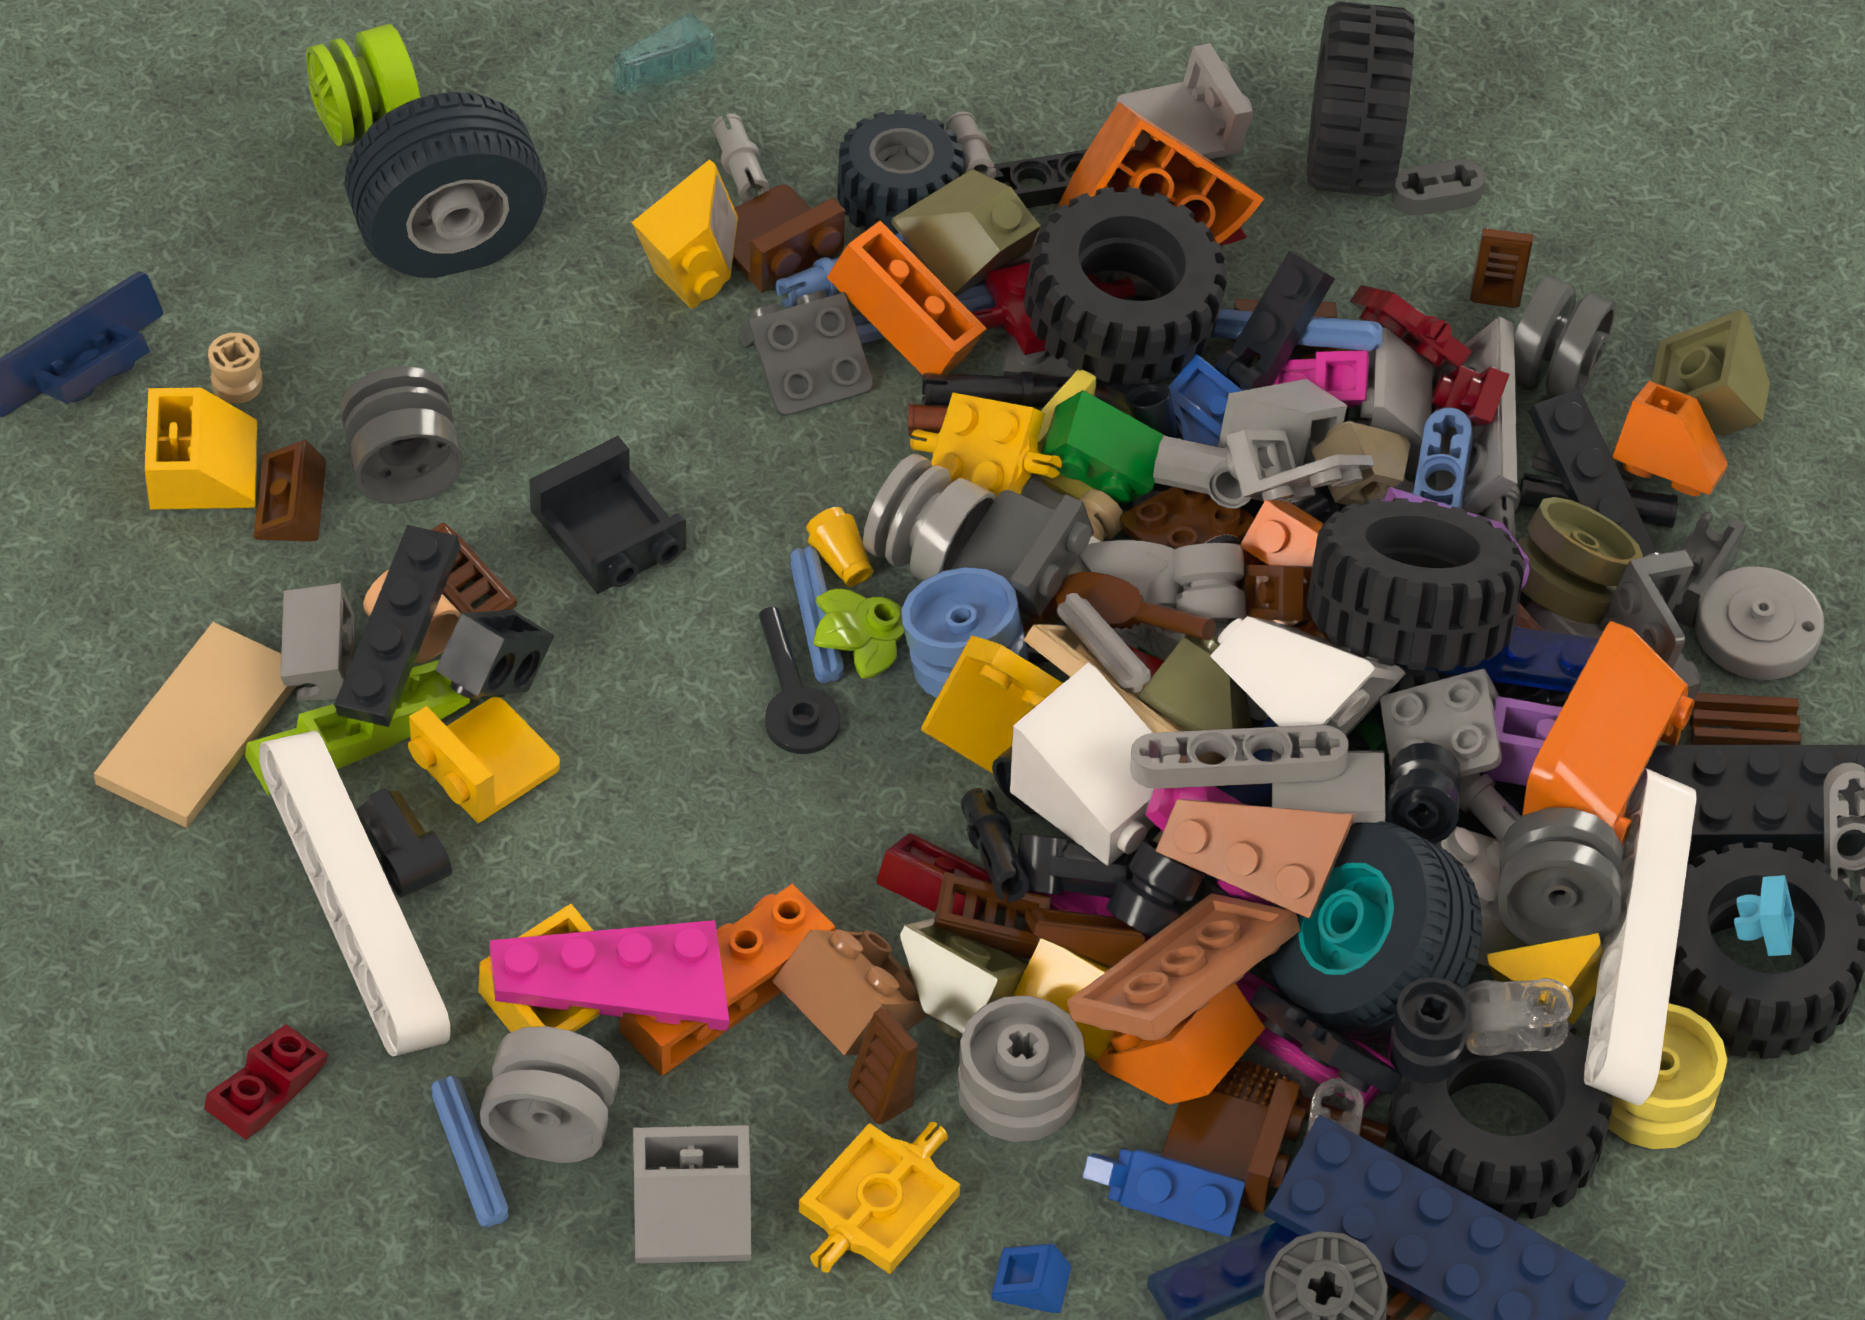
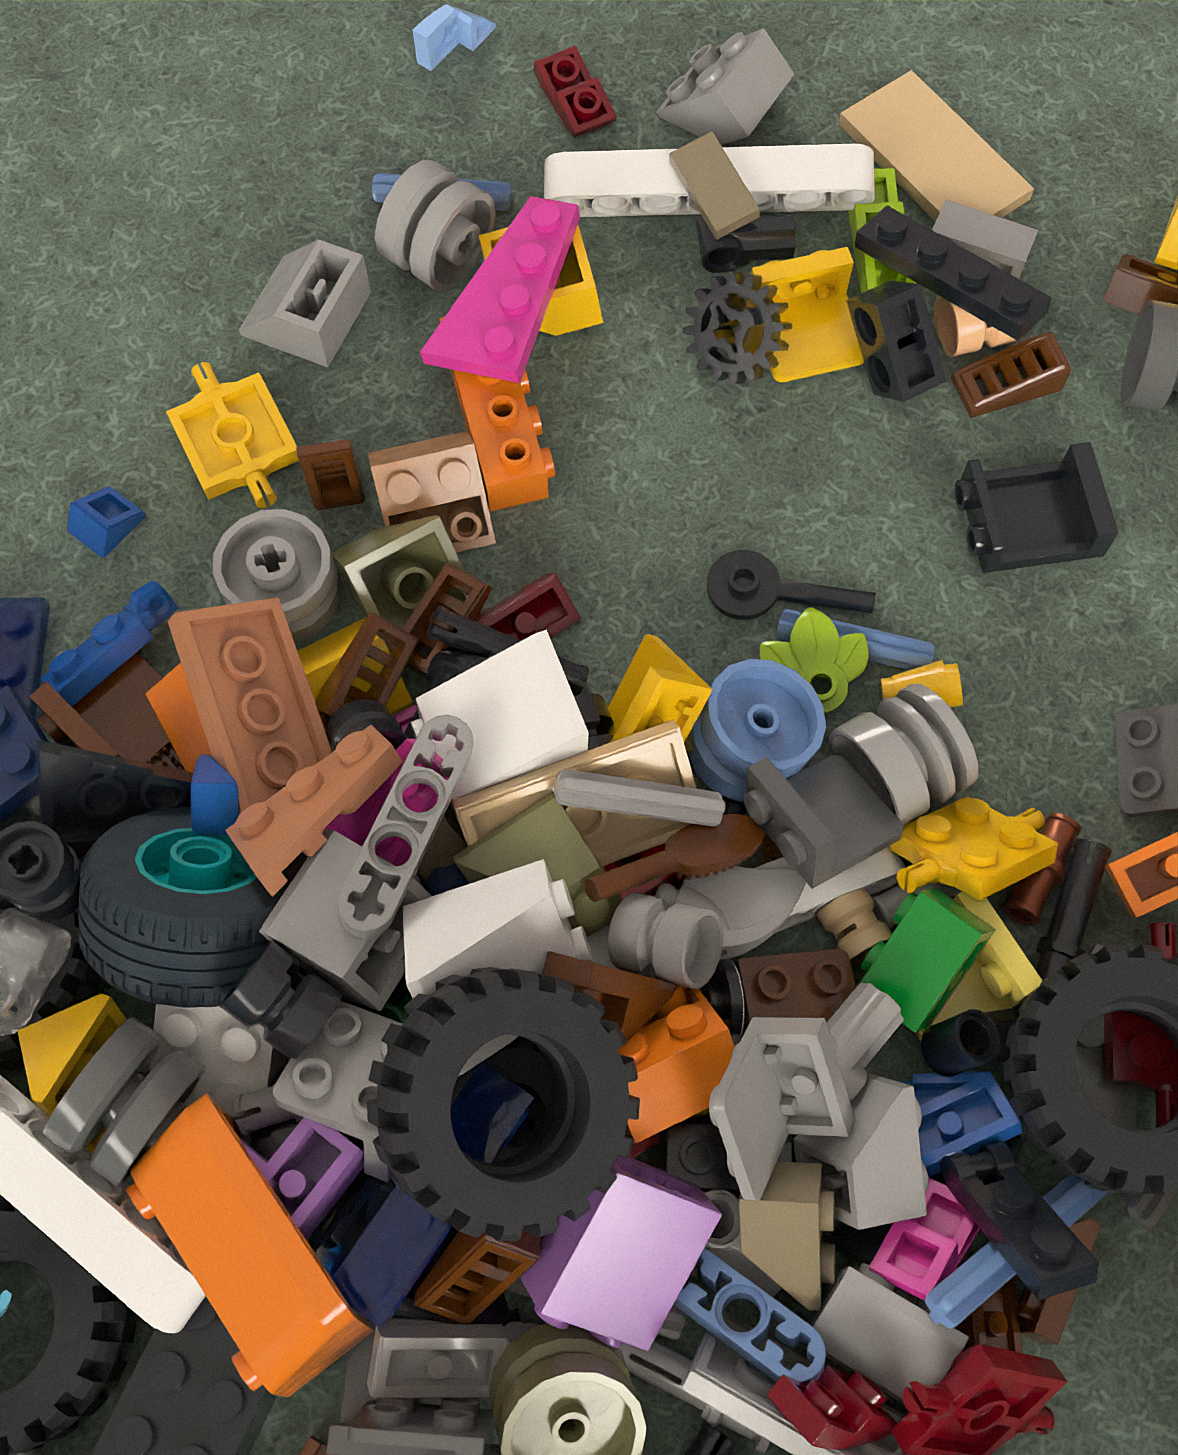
camera: 120 degrees right, 15 degrees up
none -> blue slope [191,754,239,835]
none -> light blue slope [413,4,496,71]
none -> light grey slope [656,28,794,145]
none -> dark tan tile [669,131,760,240]
none -> black gear [683,272,792,384]

